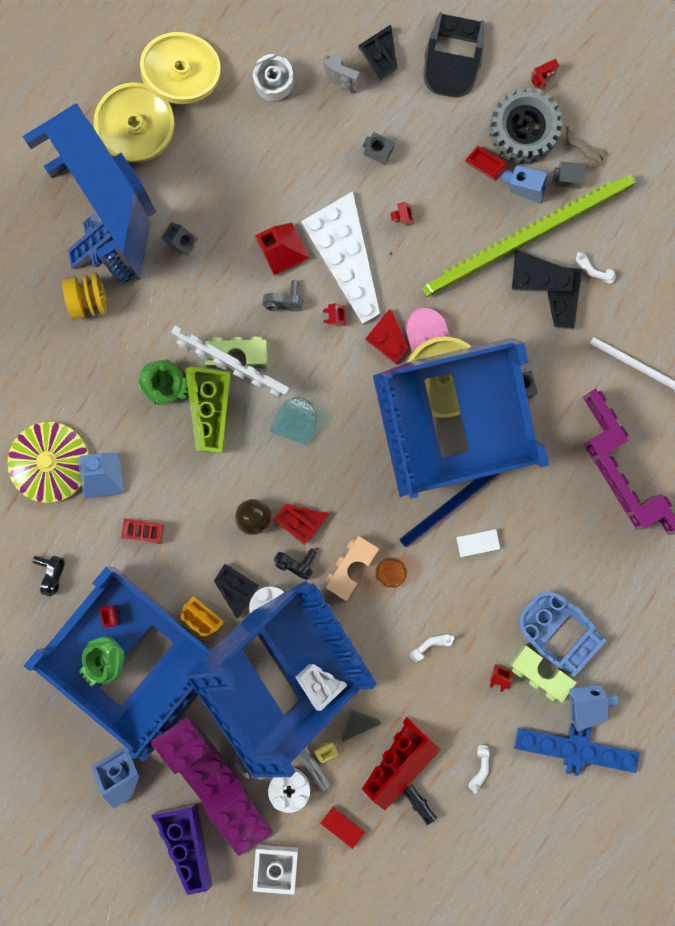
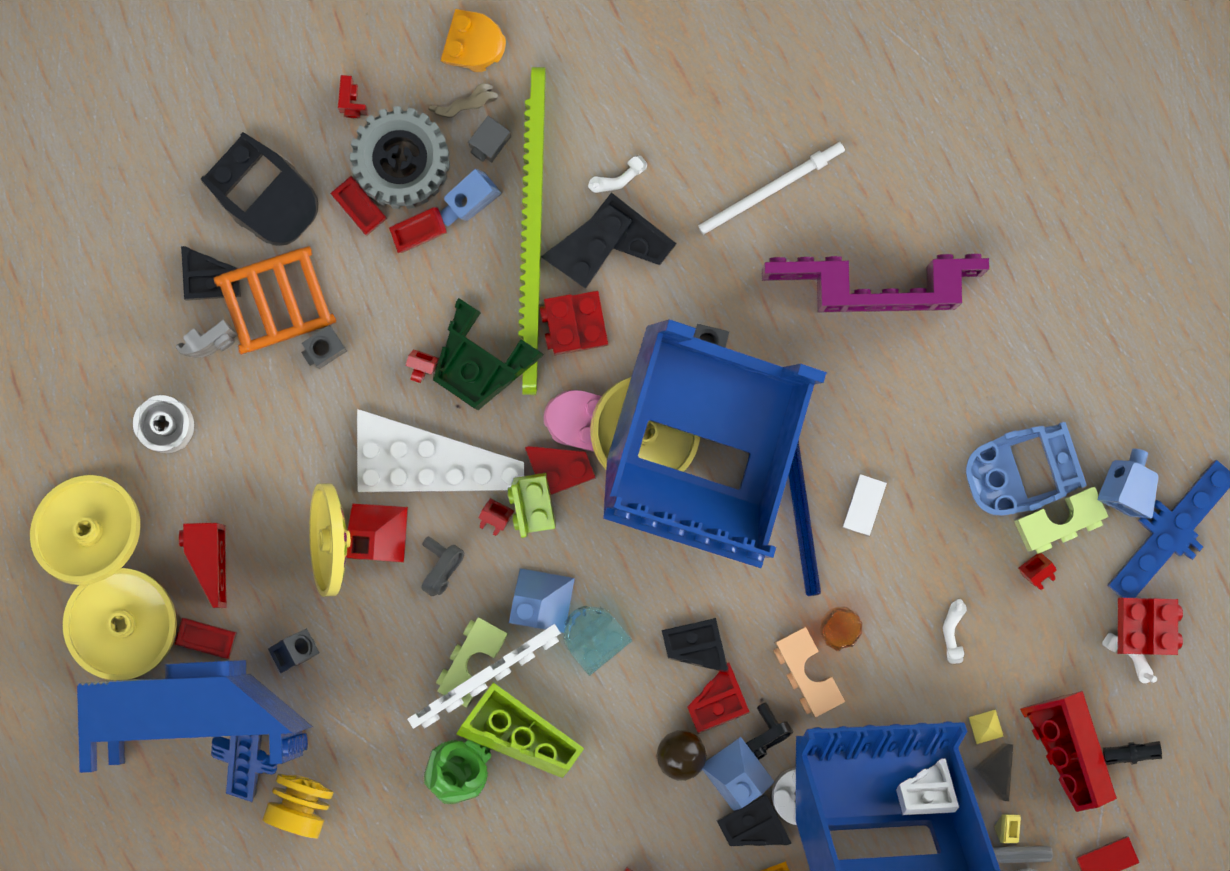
camera: 60 degrees left, 0 degrees up
none -> red tile [174,618,237,659]
none -> red slope [179,523,227,608]
none -> orange bar [213,246,336,355]
none -> light yellow dish [309,483,351,597]
none -> red tile [330,176,387,236]
none -> dark green wing [433,298,544,410]
none -> light orange slope [440,9,506,72]
none -> lime bracket [508,473,556,538]
none -> medium blue slope [509,568,575,633]
none -> red plate [540,291,608,356]
none -> black wing [662,618,728,672]
none -> medium blue slope [702,737,774,811]
none -> light yellow slope [968,710,1004,744]
none -> red plate [1117,598,1183,655]

